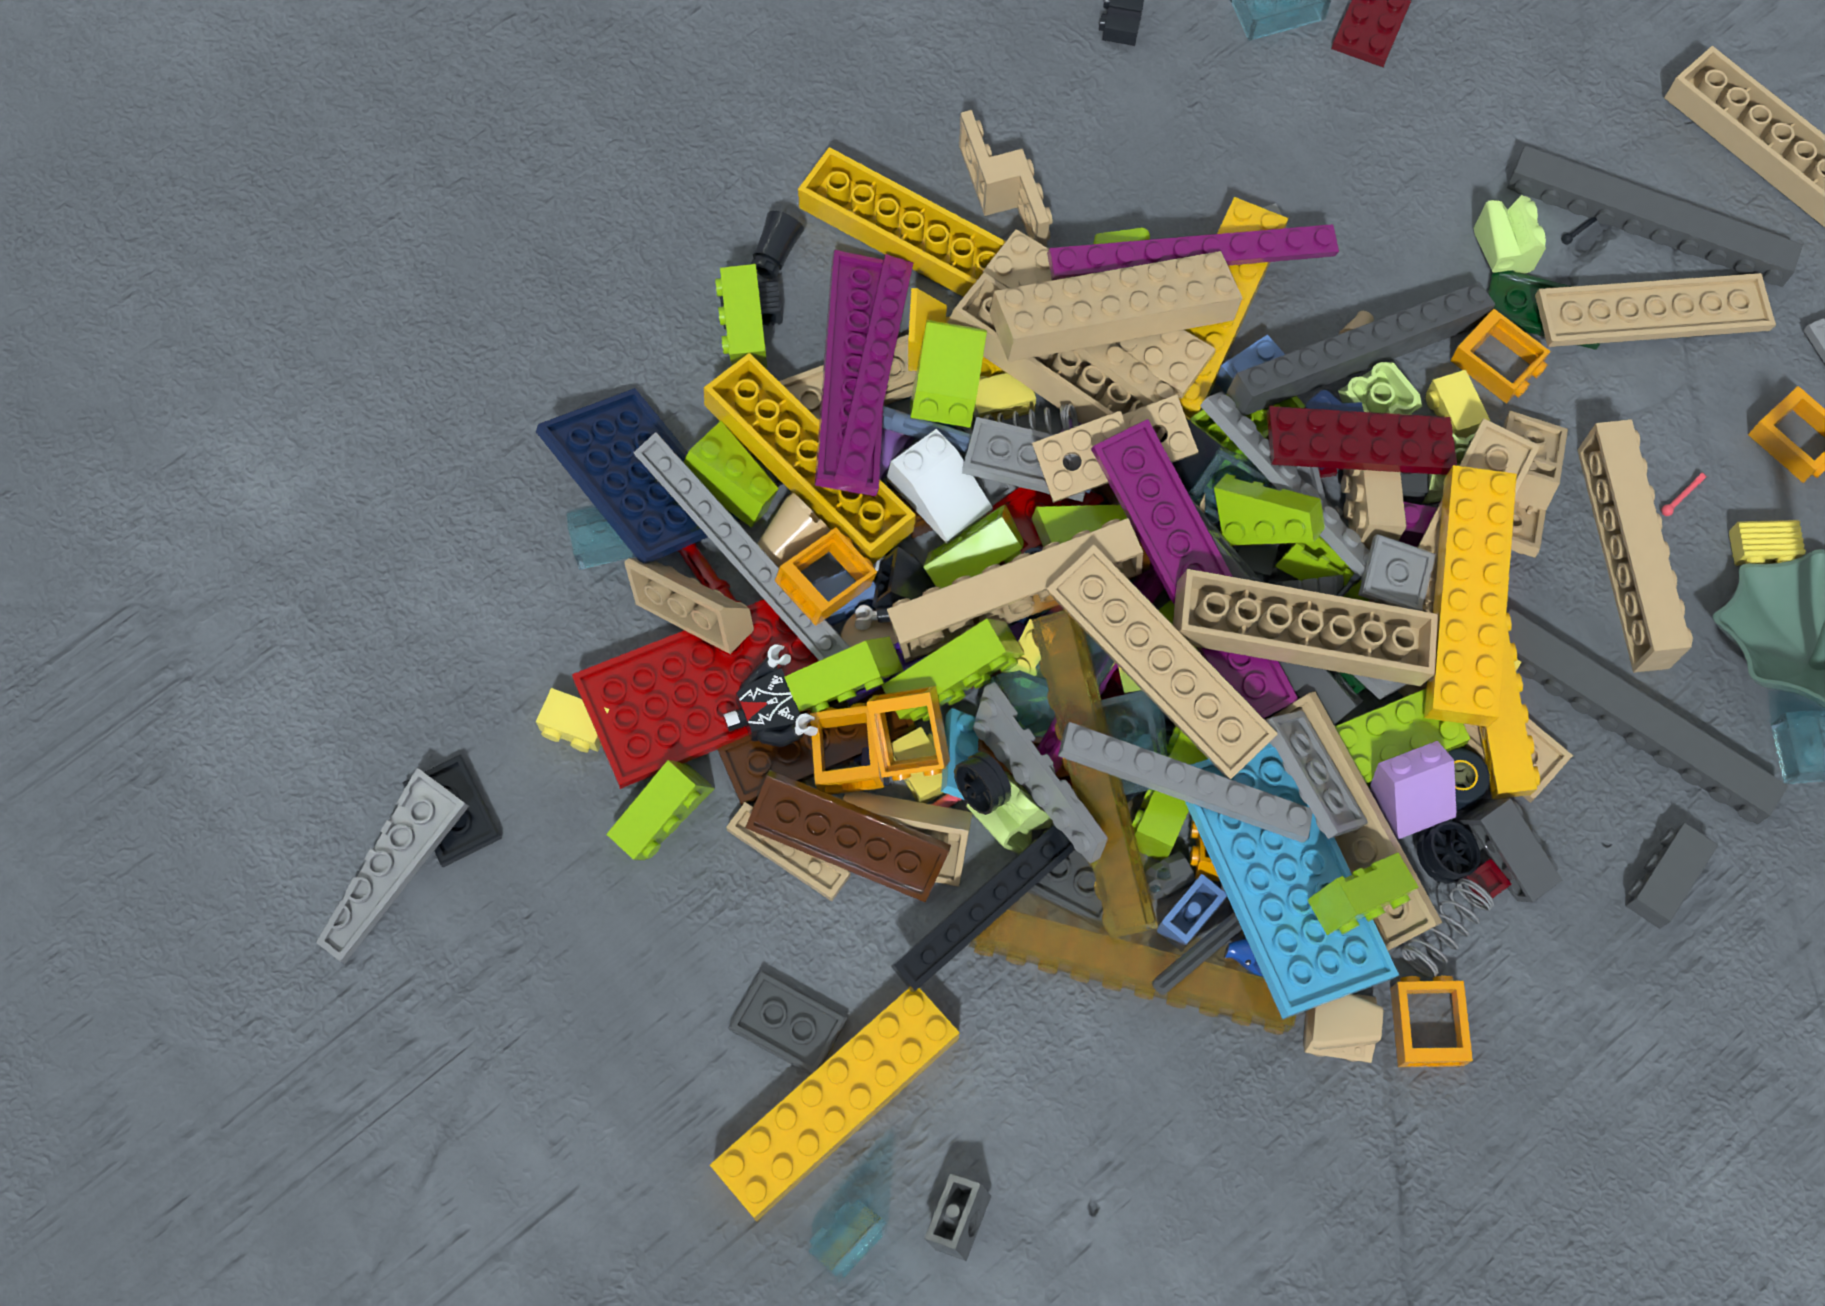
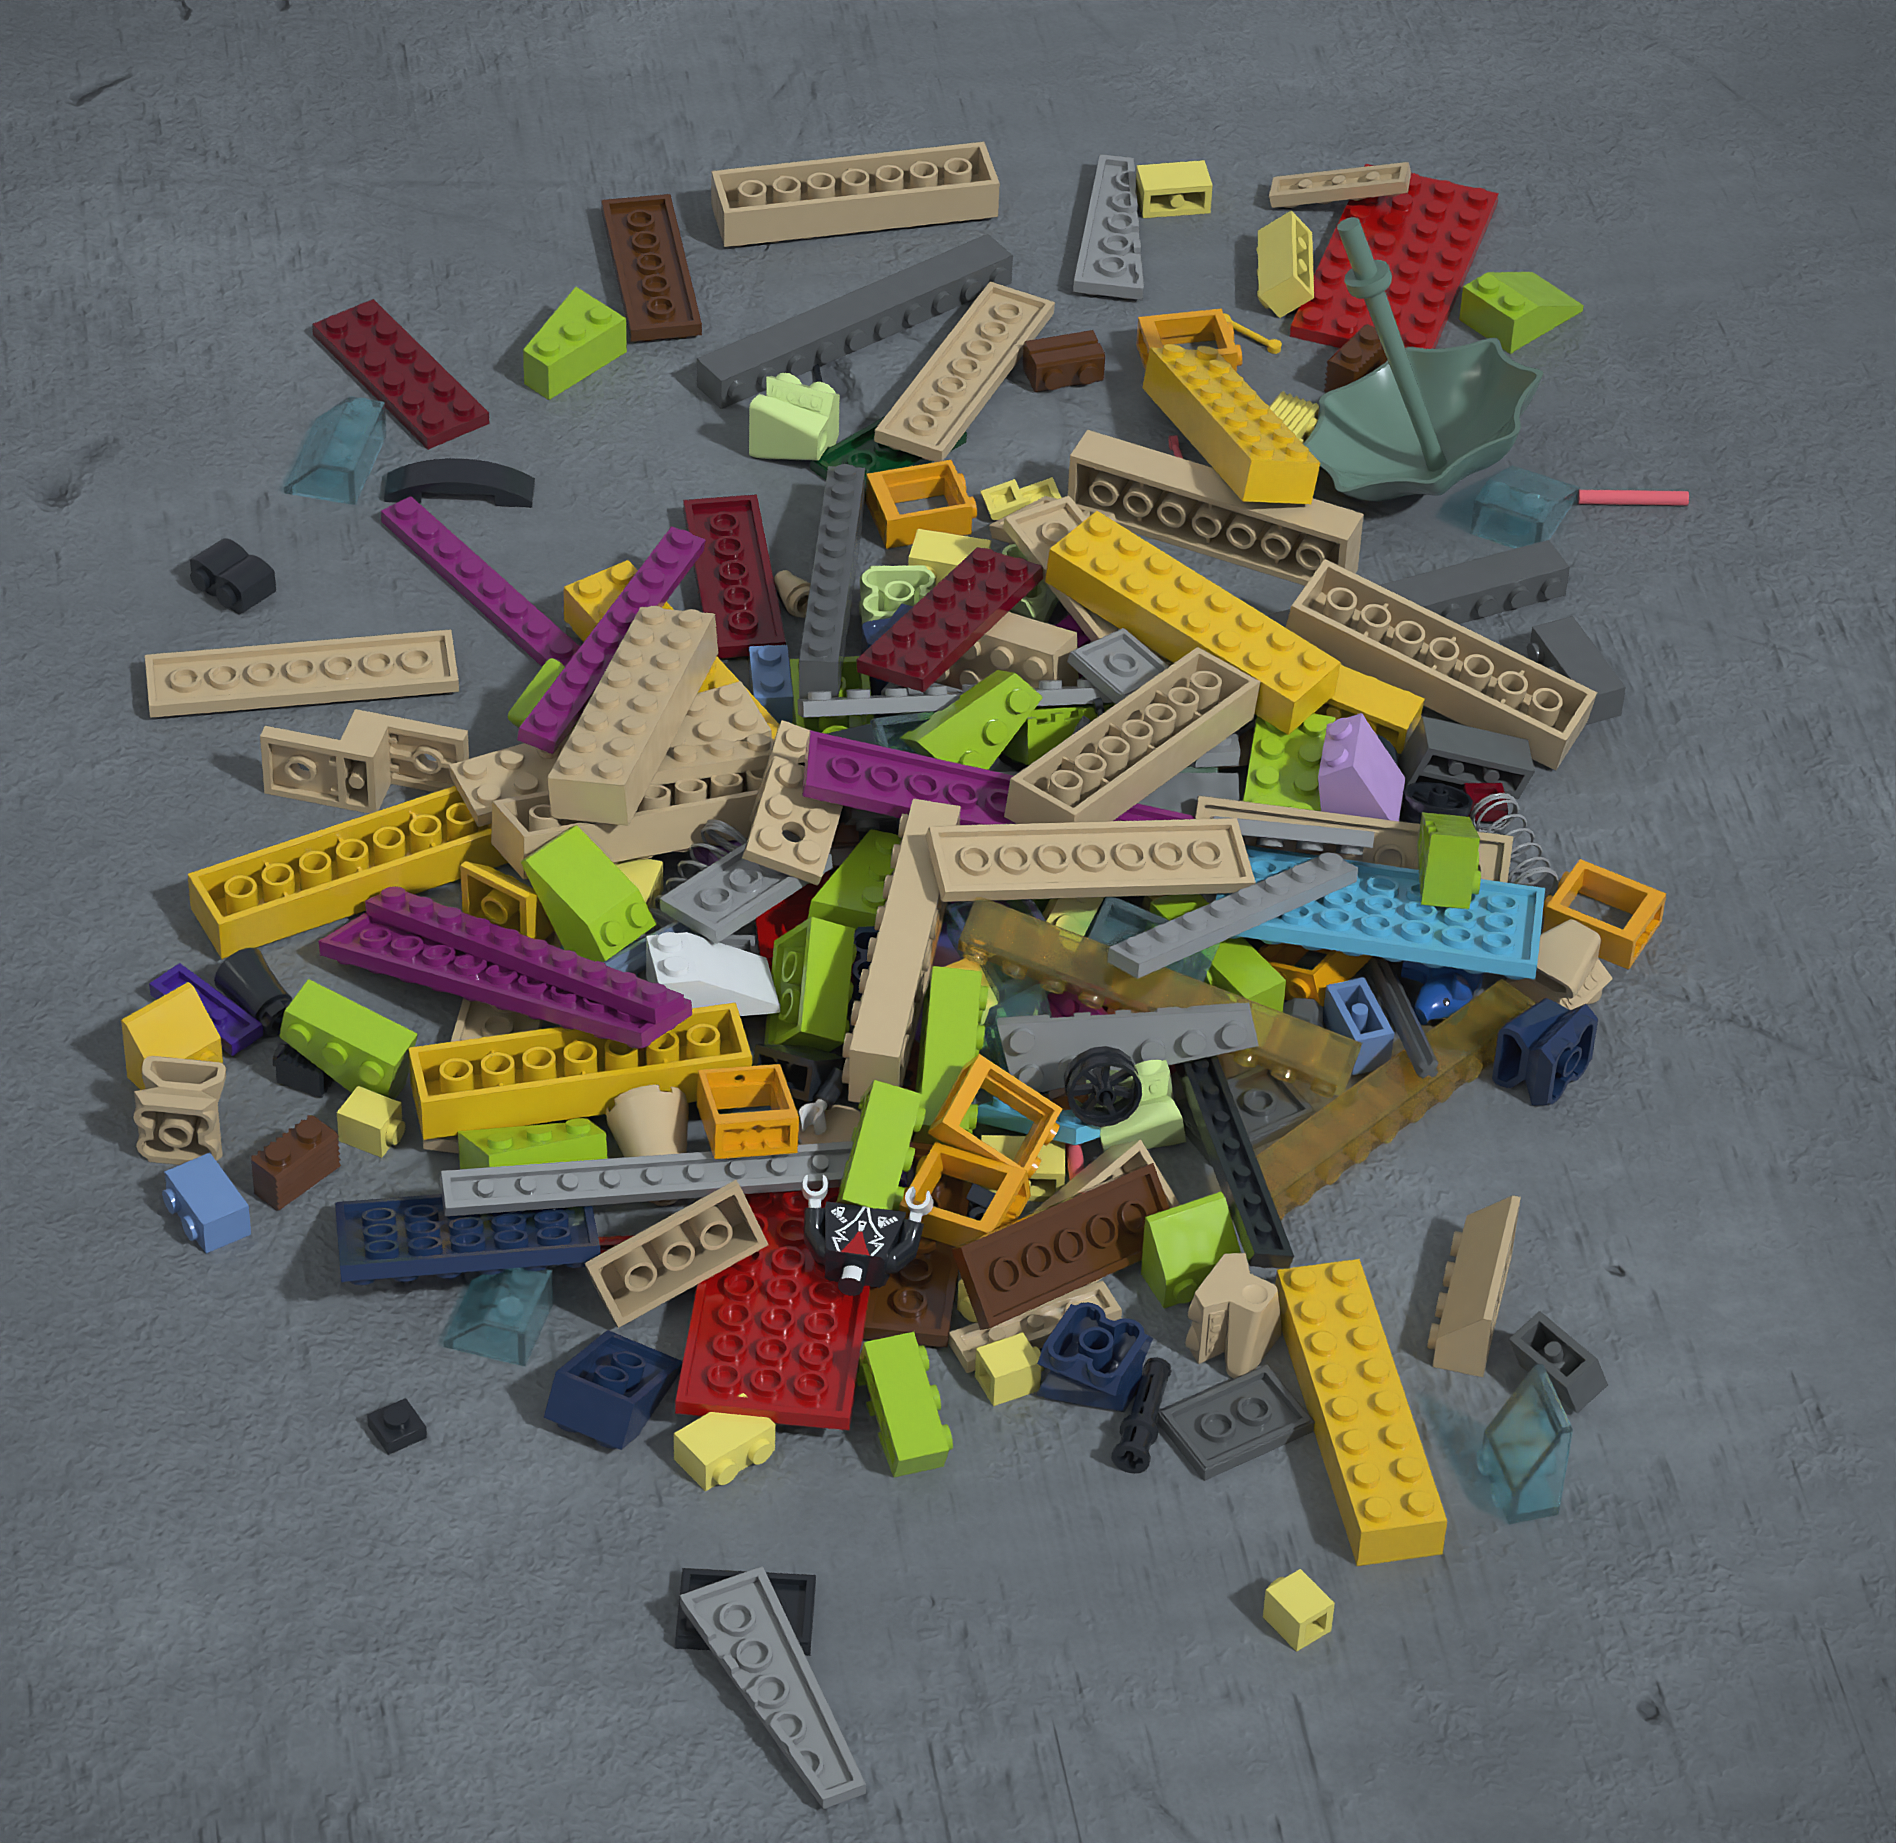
camera: 60 degrees left, 25 degrees down
none -> yellow slope [121,982,223,1090]
none -> tan piece [133,1056,226,1165]
none -> tan plate [145,630,459,718]
none -> dark purple plate [149,963,263,1056]
none -> medium blue brick [162,1153,251,1254]
none -> reddish brown brick [251,1115,341,1211]
none -> light yellow brick [337,1086,405,1158]
none -> black plate [367,1398,427,1455]
none -> magenta plate [381,496,580,667]
none -> black slope [384,458,535,508]
none -> lime wedge [523,287,627,400]
none -> dark blue slope [544,1330,683,1450]
none -> reddish brown plate [601,194,702,342]
none -> dark red plate [683,494,786,658]
none -> light yellow brick [975,1332,1045,1406]
none -> light yellow slope [980,477,1062,520]
none -> reddish brown brick [1023,330,1105,392]
none -> dark blue piece [1037,1302,1153,1412]
none -> black pin [1111,1357,1172,1474]
none -> lime slope [1141,1192,1241,1309]
none -> yellow brick [1142,344,1320,504]
none -> tan piece [1185,1253,1282,1379]
none -> light yellow brick [1263,1569,1335,1652]
none -> tan brick [1286,559,1598,770]
none -> tan slope [1427,1195,1521,1377]
none -> dark blue piece [1492,998,1598,1106]

